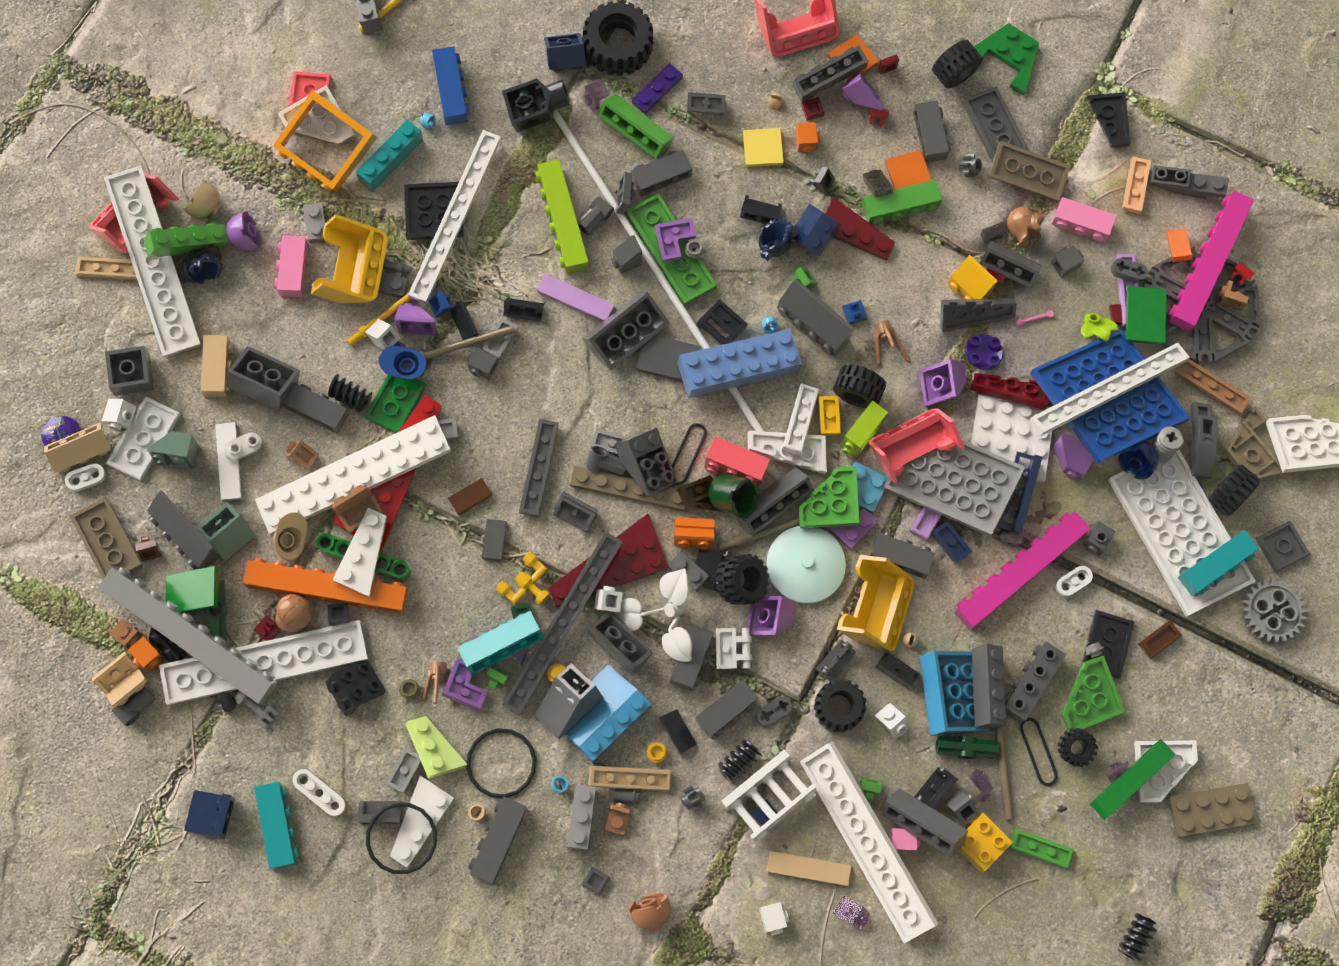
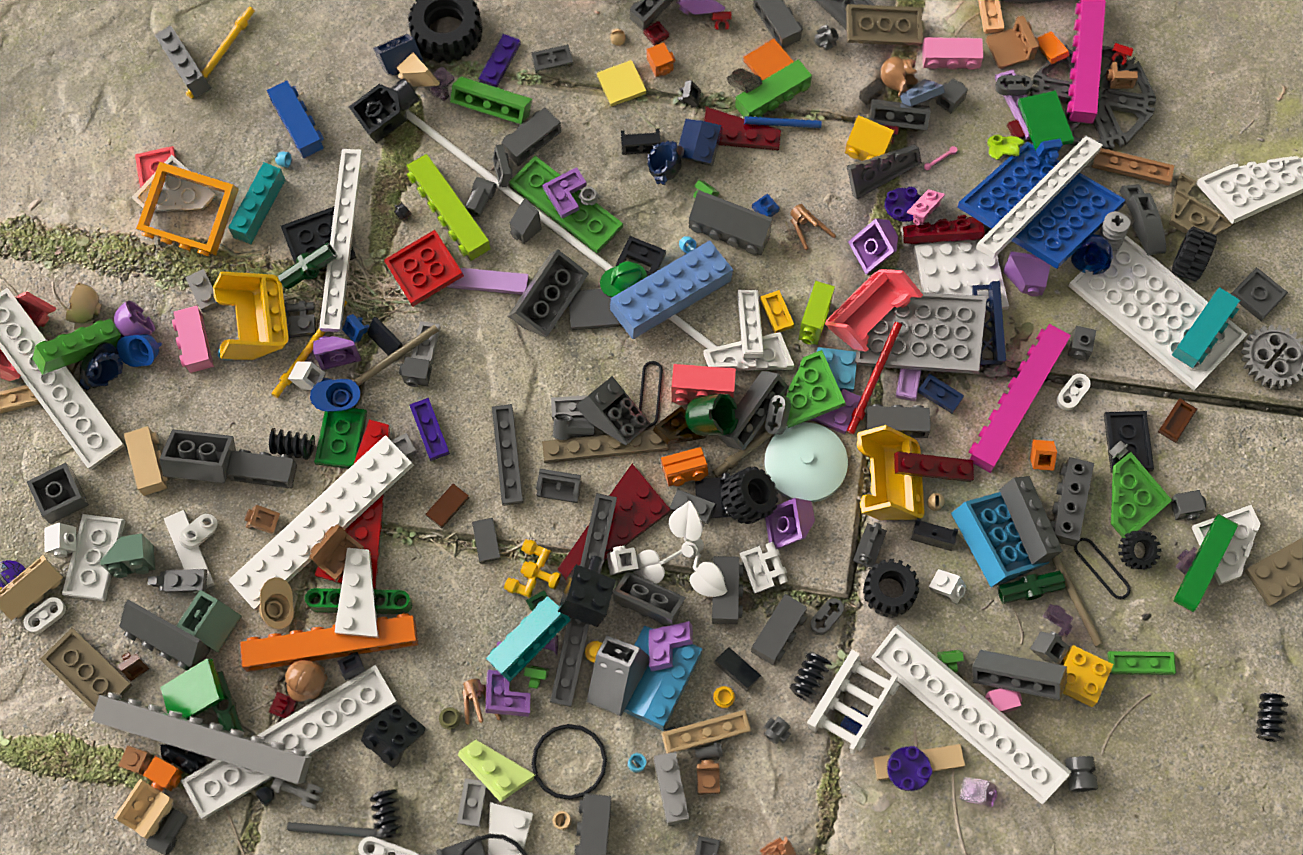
camera: 10 degrees left, 5 degrees down
black hinge [503,298,544,322] -> none
white brick [759,902,789,936] -> none
black tyre [833,365,886,408] -> none
black hinge [914,767,958,809] -> none
none -> blue piece [117,334,162,367]
none -> hinge [148,569,208,593]
none -> dark green piece [278,242,337,290]
none -> dark grey bar [287,822,377,837]
none -> black piece [370,789,403,839]
none -> red plate [384,230,464,307]
none -> black plate [394,202,412,221]
none -> tan slope [396,52,440,87]
none -> dark purple plate [409,398,450,461]
none -> black brick [558,556,616,628]
none -> green piece [600,261,647,297]
none -> medium lavender plate [649,621,693,671]
none -> blue bar [744,116,822,128]
none -> dark grey beam [765,395,791,435]
none -> red bar [847,322,902,435]
none -> dark purple dish [887,746,932,791]
none -> dark red plate [894,451,974,482]
none -> sand blue wing [900,79,945,106]
none -> bright pink hinge [907,189,945,225]
none -> medium nougat bracket [986,15,1039,69]
none -> orange brick [1030,440,1057,471]
none -> blue tile [1036,138,1063,164]
none -> dark grey wheel [1065,756,1099,792]
none -> dark grey brick [1170,490,1207,521]

